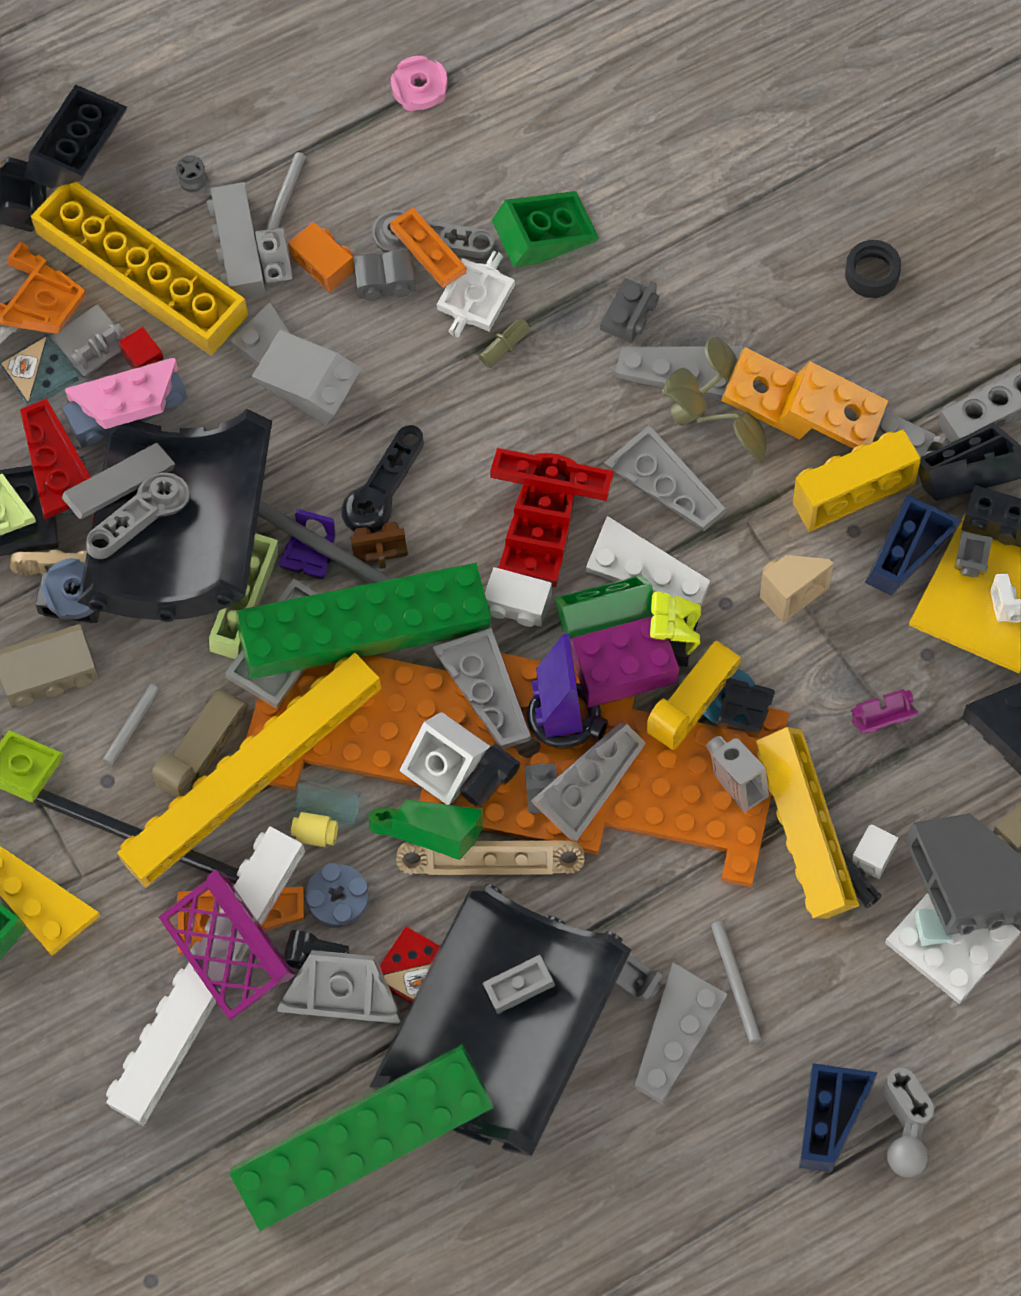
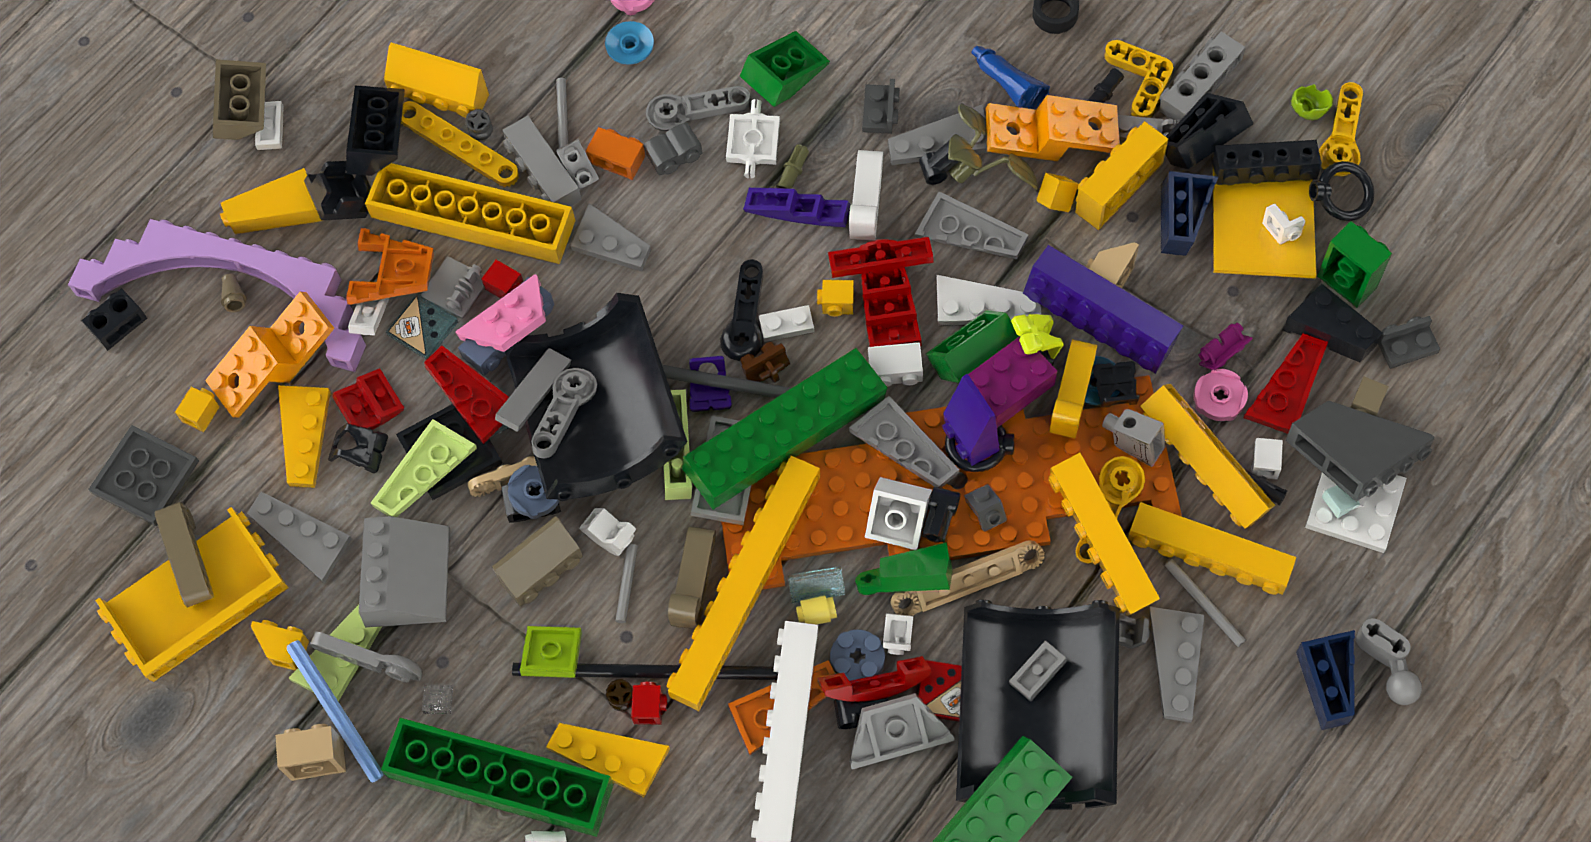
camera: 20 degrees left, 0 degrees up
magenta fence [158,869,295,1021] -> none
light grey slope [251,330,362,426] -> none
orange plate [390,207,467,288] -> none
light grey wing [531,723,646,841] -> none
dark grey bracket [954,531,993,578] -> none
none -> yellow slope [384,42,489,118]
none -> yellow plate [401,101,519,187]
none -> white brick [579,508,636,556]
none -> dark azure dish [605,21,654,65]
none -> dark brown wheel [606,679,633,711]
none -> red brick [631,681,667,725]
none -> dark purple slope [743,187,851,227]
none -> white plate [759,305,814,342]
none -> yellow brick [817,280,854,317]
none -> red slope [817,656,932,702]
none -> white beam [849,150,883,241]
none -> white bracket [882,613,913,655]
none -> black piece [919,140,959,185]
none -> blue piece [971,46,1050,109]
none -> dark purple brick [1023,245,1183,374]
none -> yellow panel [1037,172,1079,212]
none -> yellow brick [1048,453,1160,616]
none -> yellow beam [1075,456,1145,564]
none -> black pin [1087,68,1124,103]
none -> yellow beam [1104,40,1173,118]
none -> yellow brick [1128,502,1297,595]
none -> bright pink plate [1194,369,1248,421]
none -> red wing [1243,334,1328,434]

